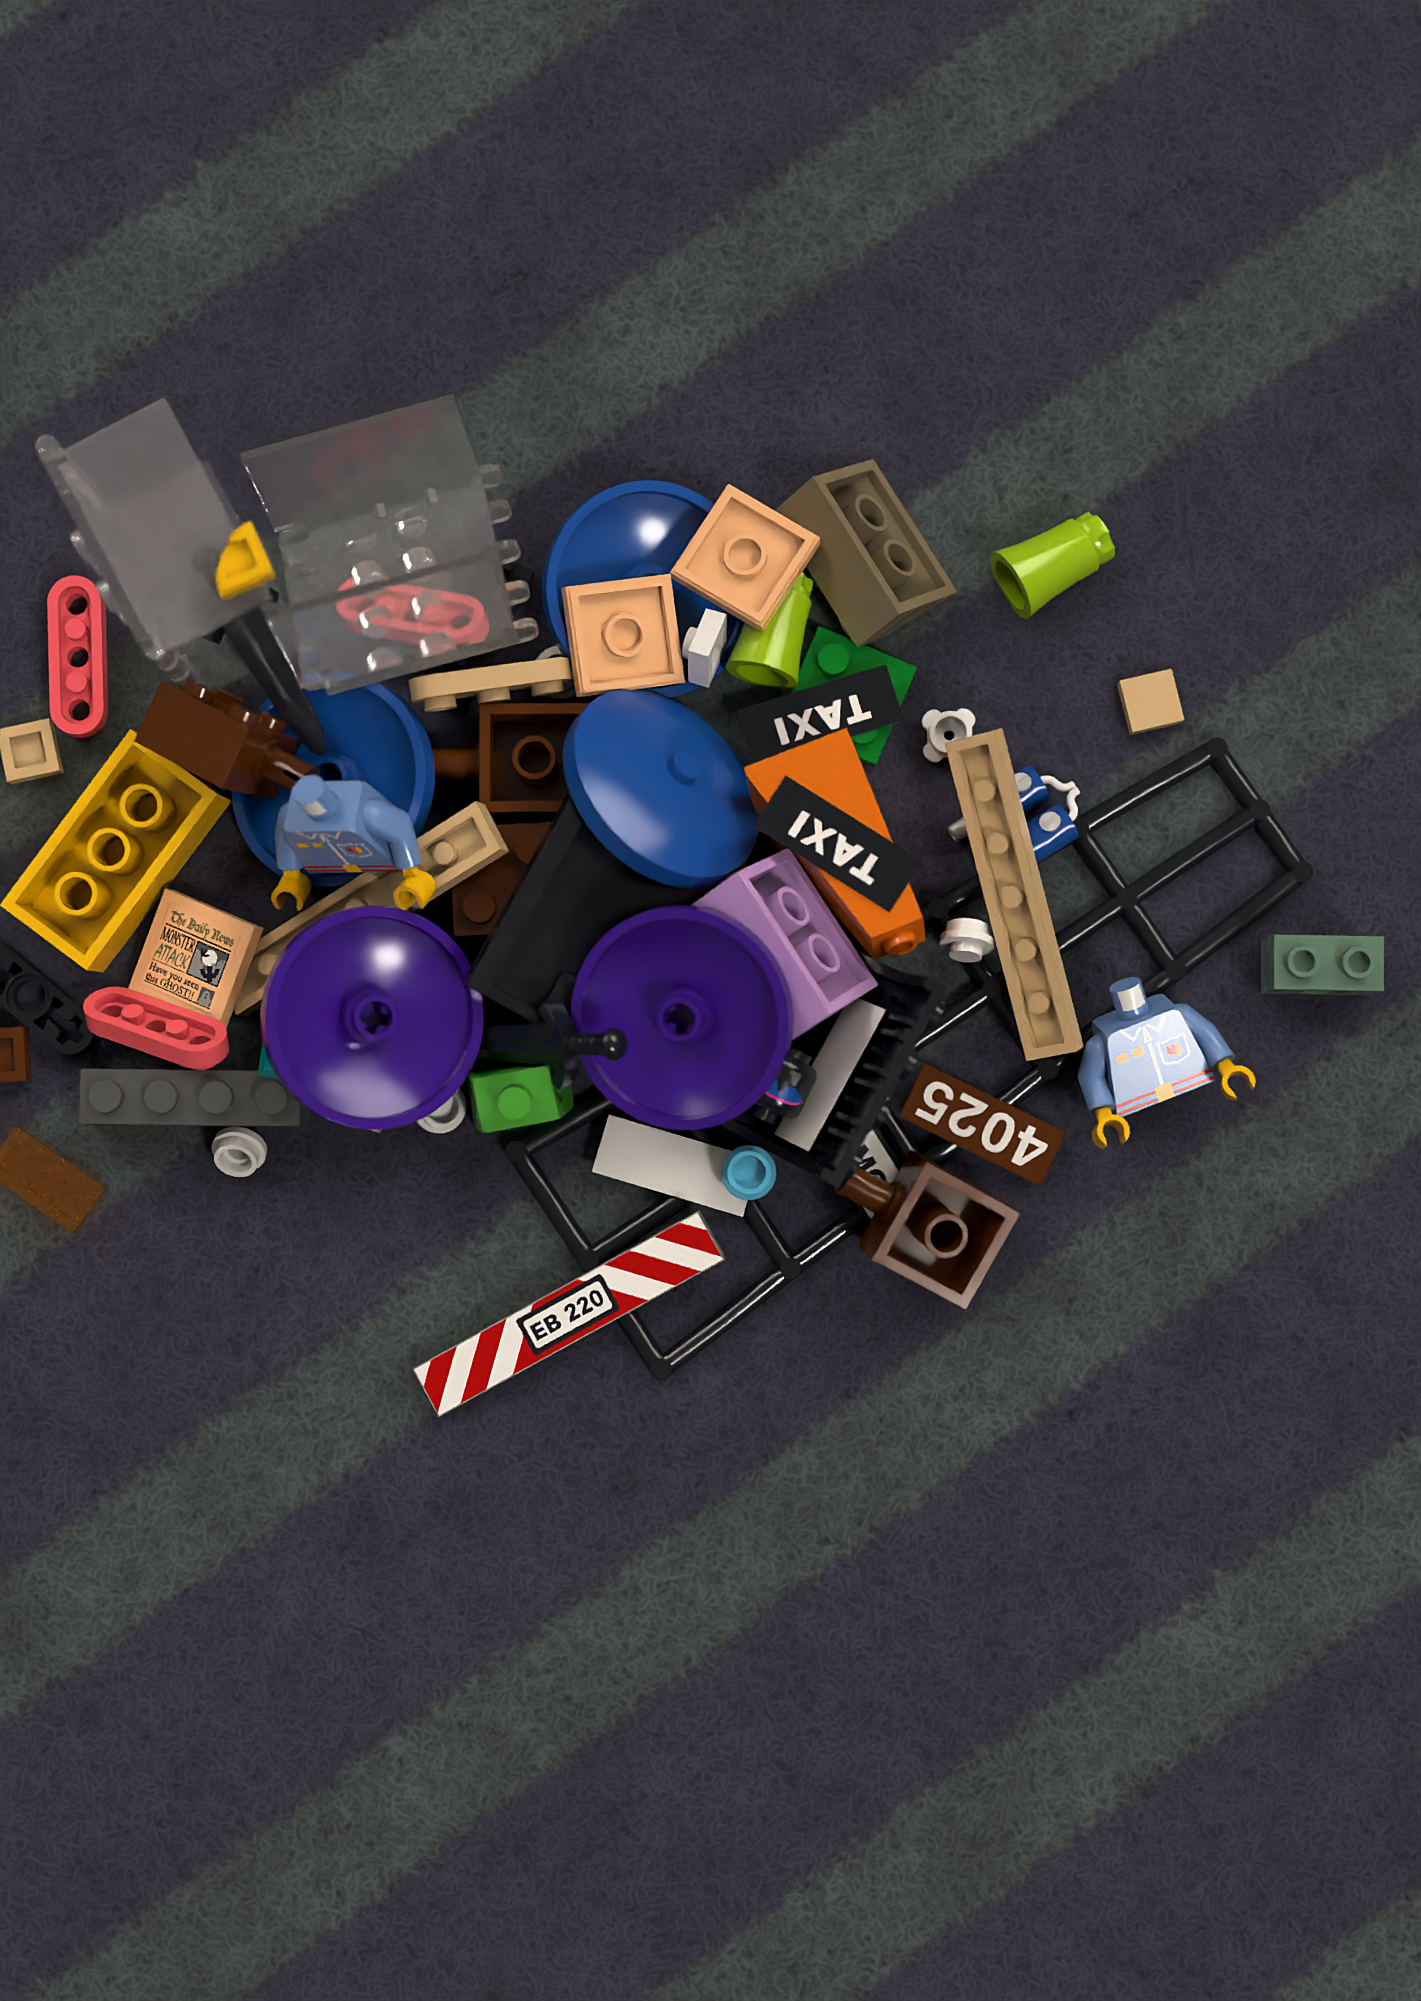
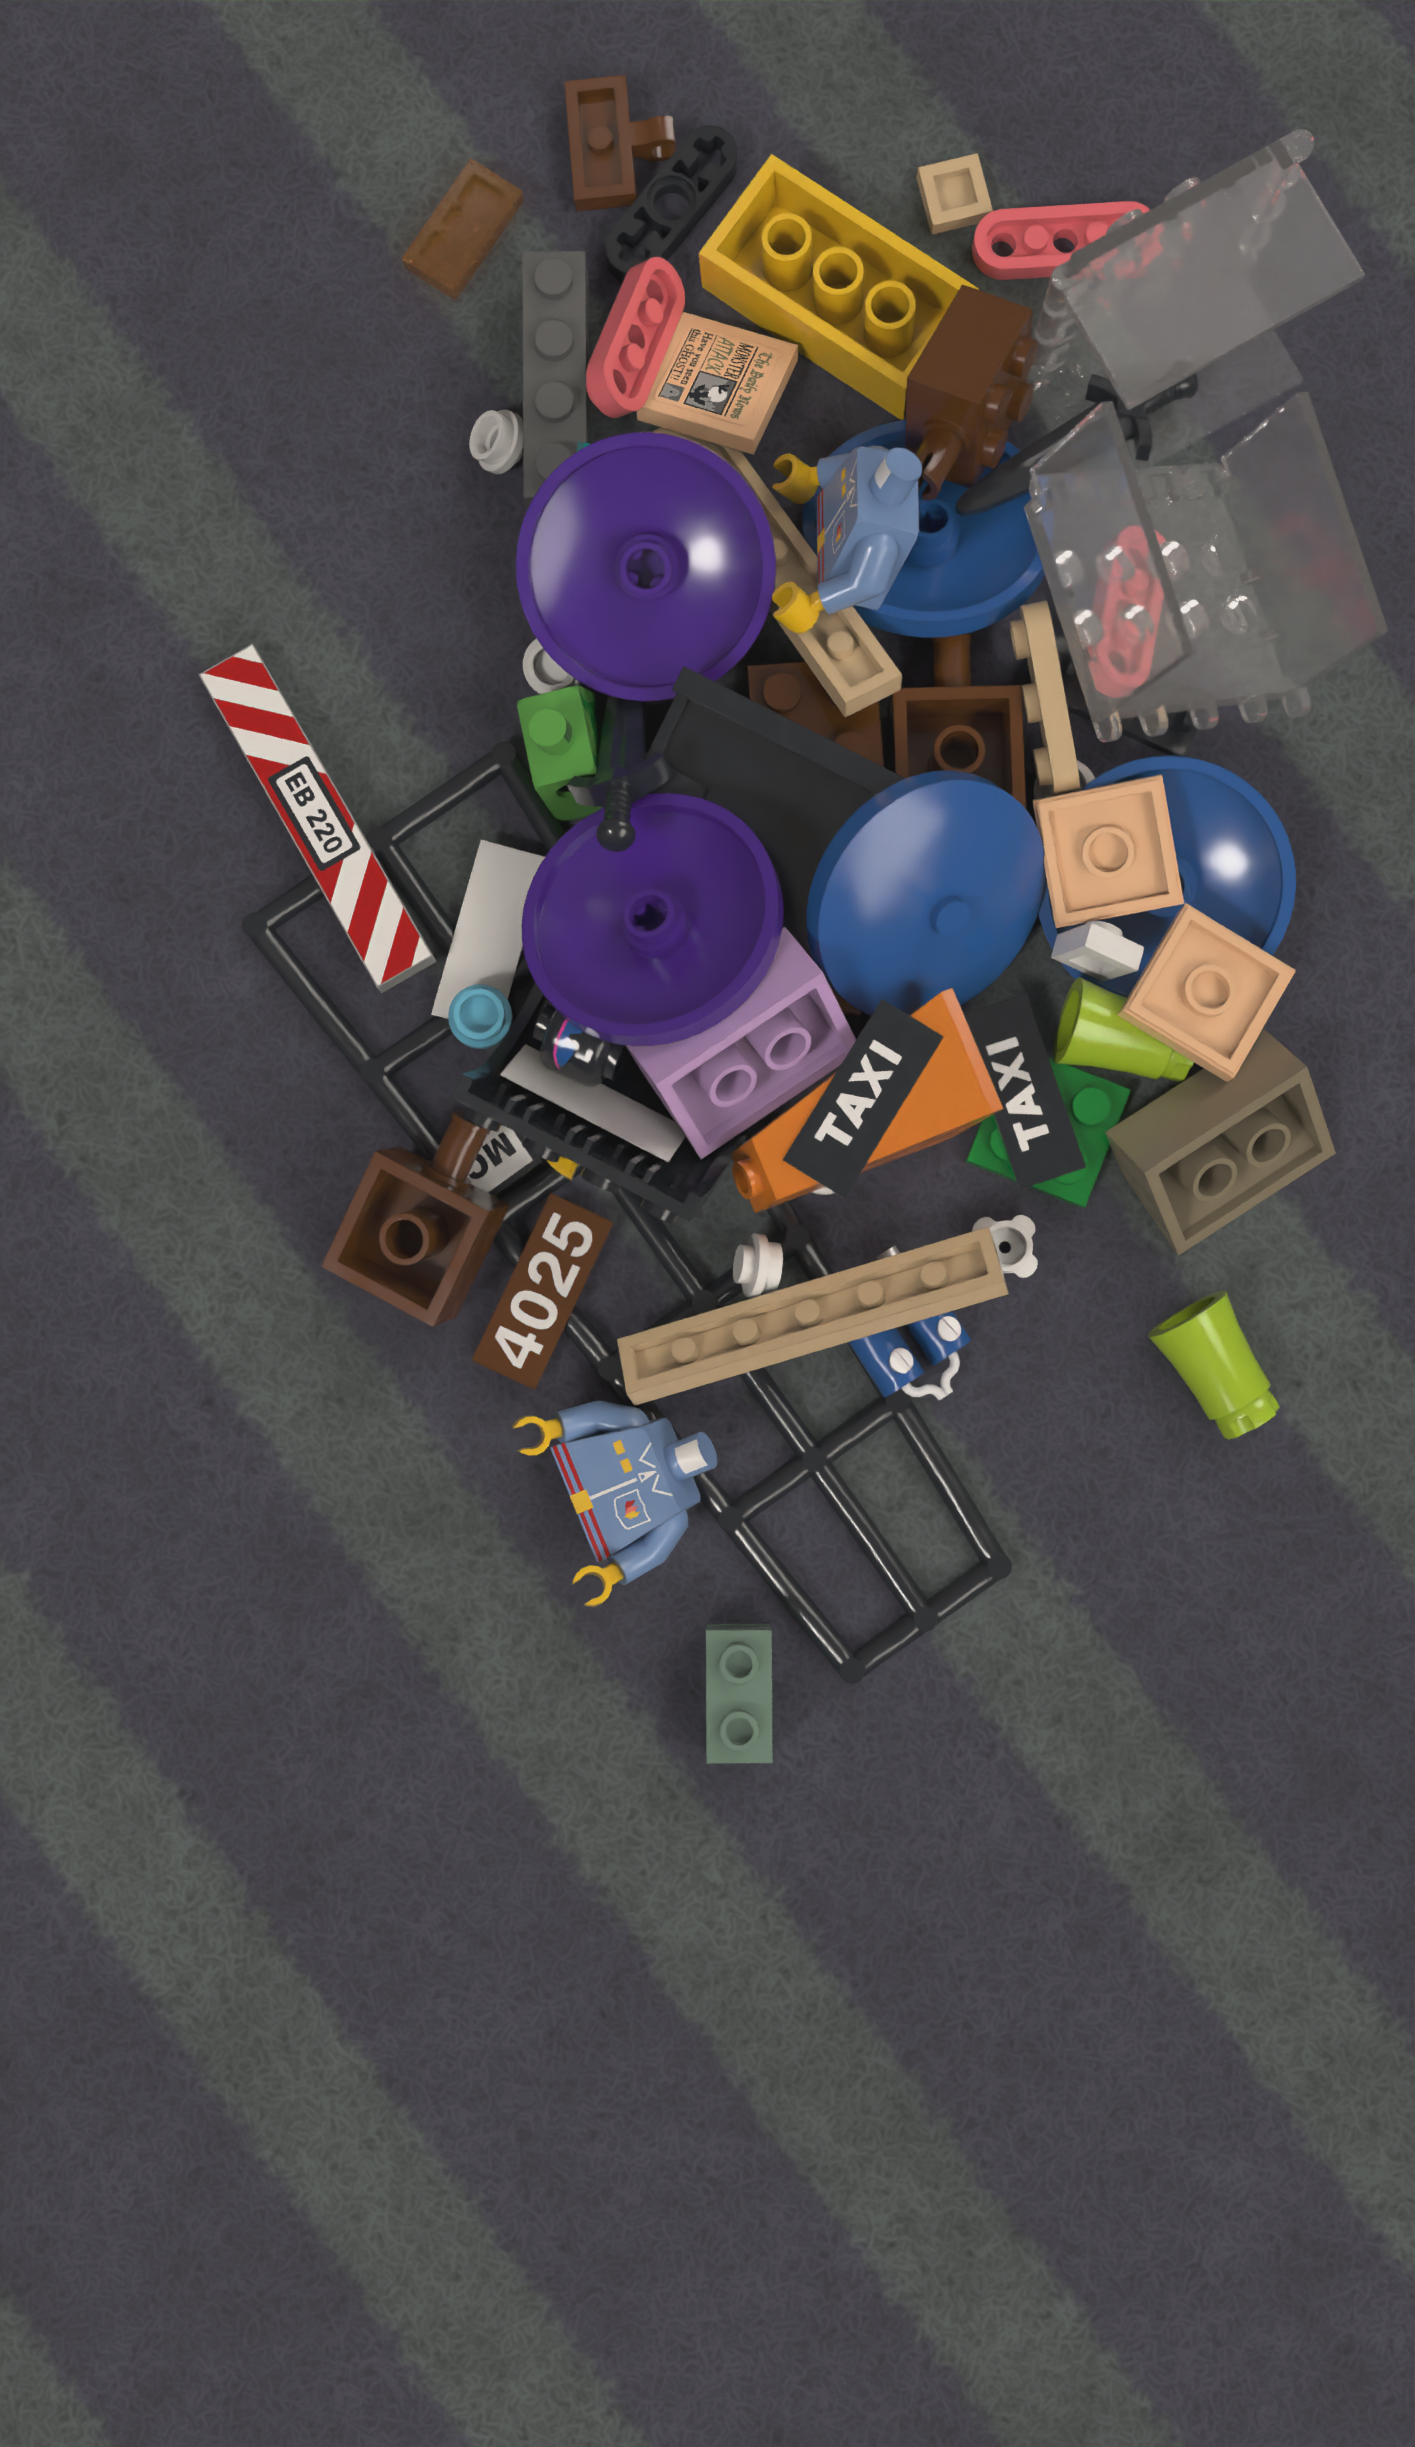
camera: 90 degrees right, 0 degrees up
yellow tile [216,521,277,601] -> none
tan tile [1117,669,1184,735] -> none

